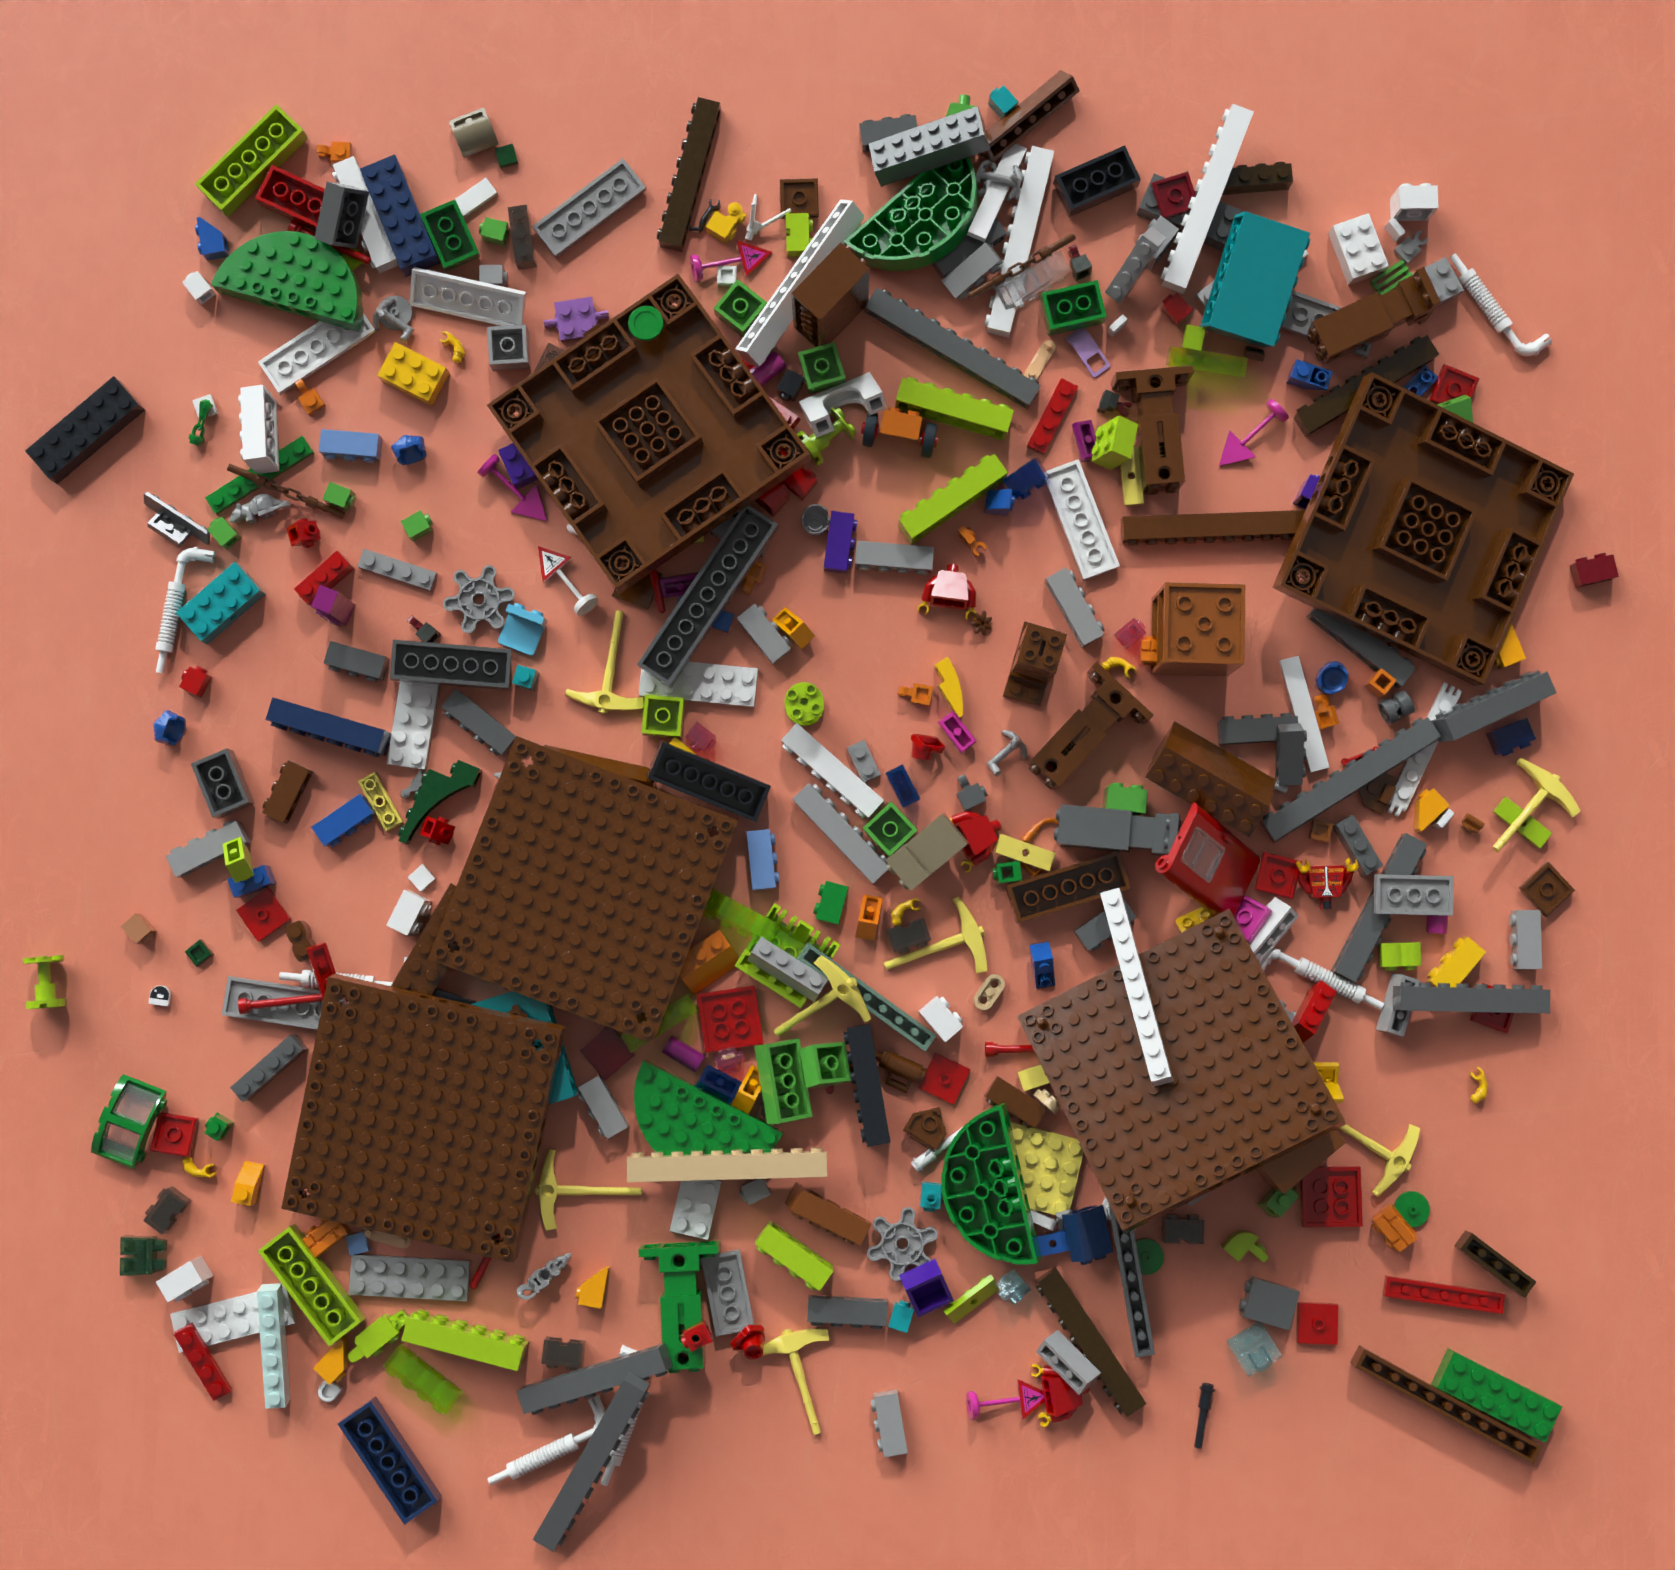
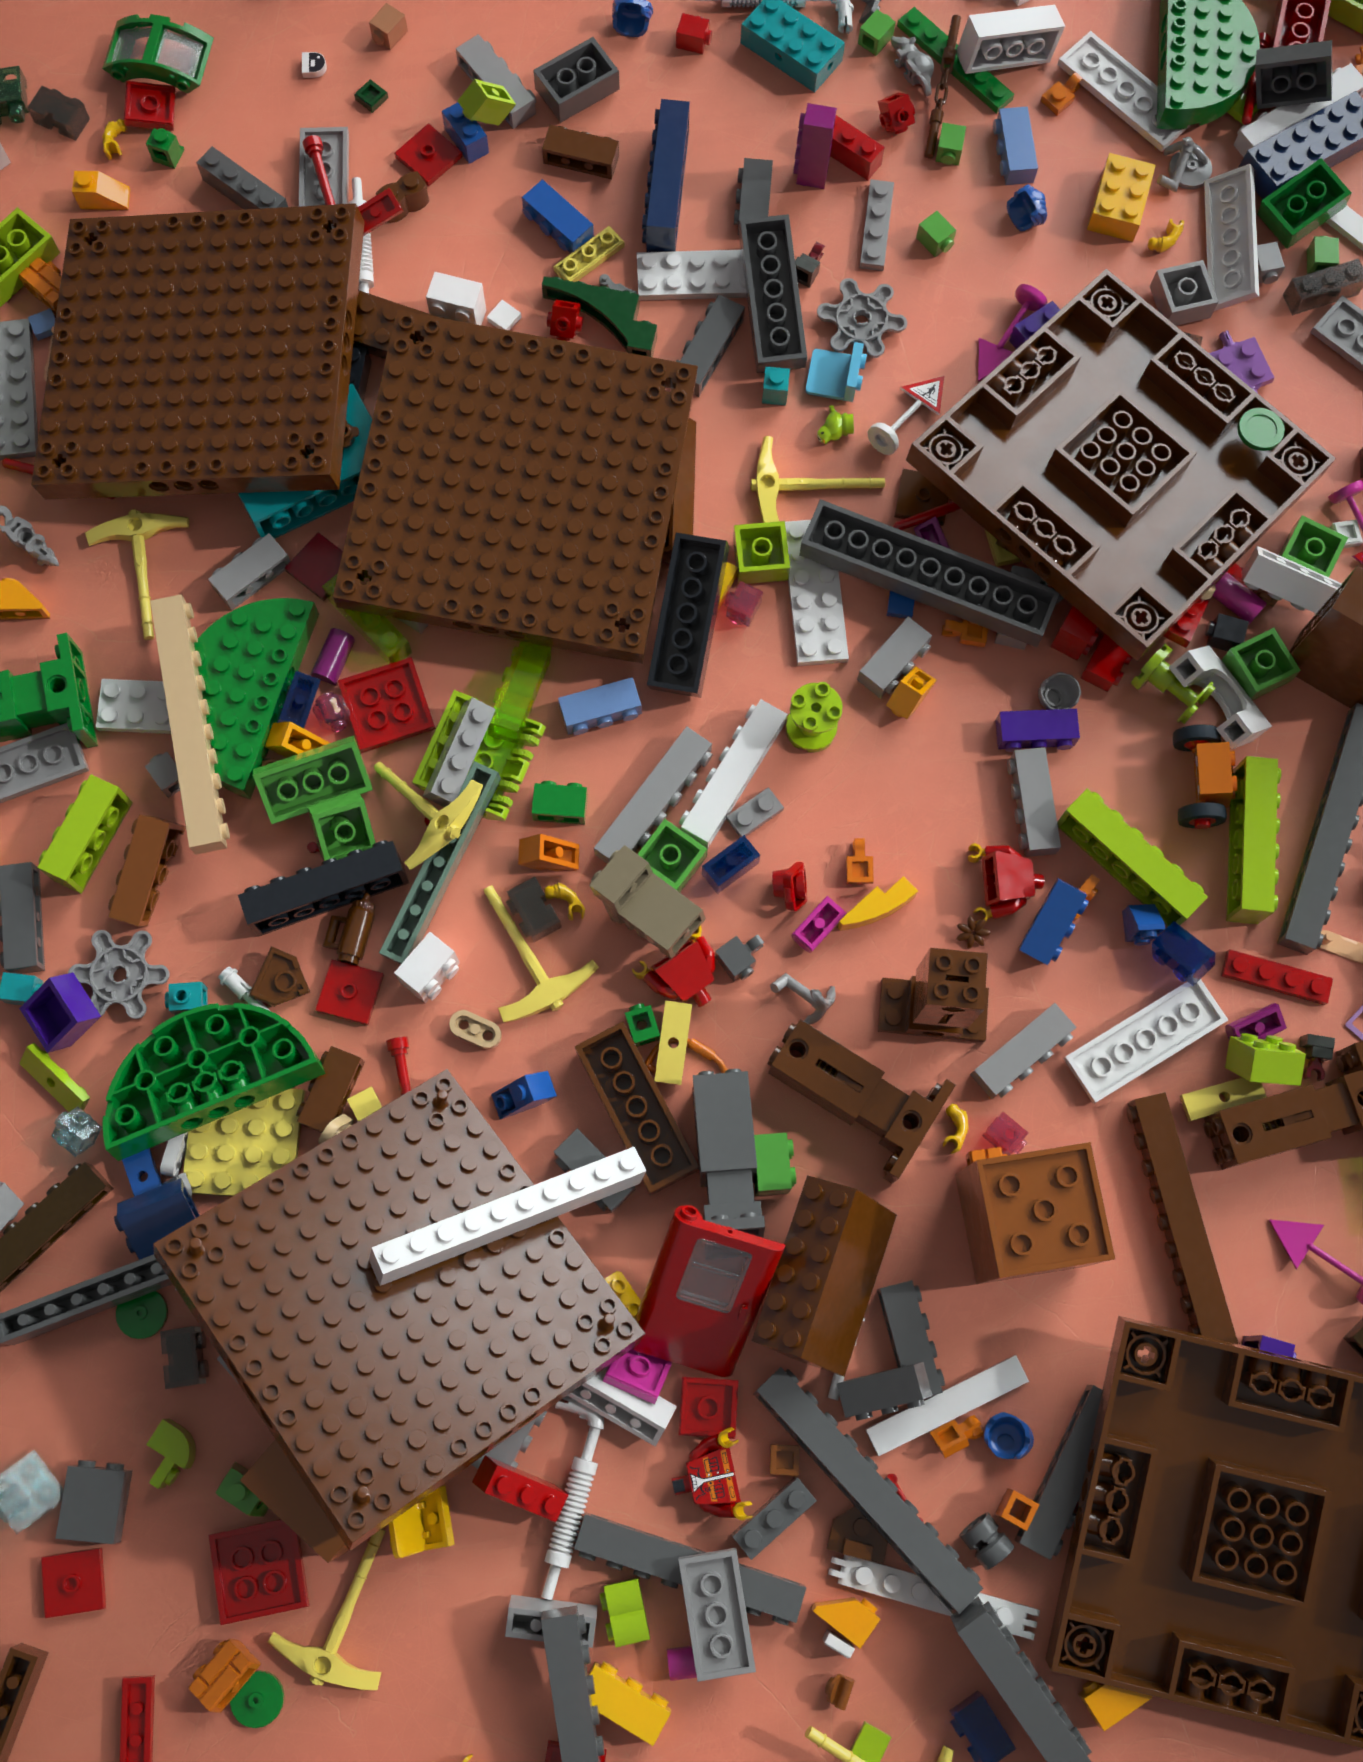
camera: 75 degrees right, 10 degrees down
orange slope [679,930,739,995] -> none
none -> lime animal [817,405,854,444]
none -> blue brick [1019,878,1089,965]

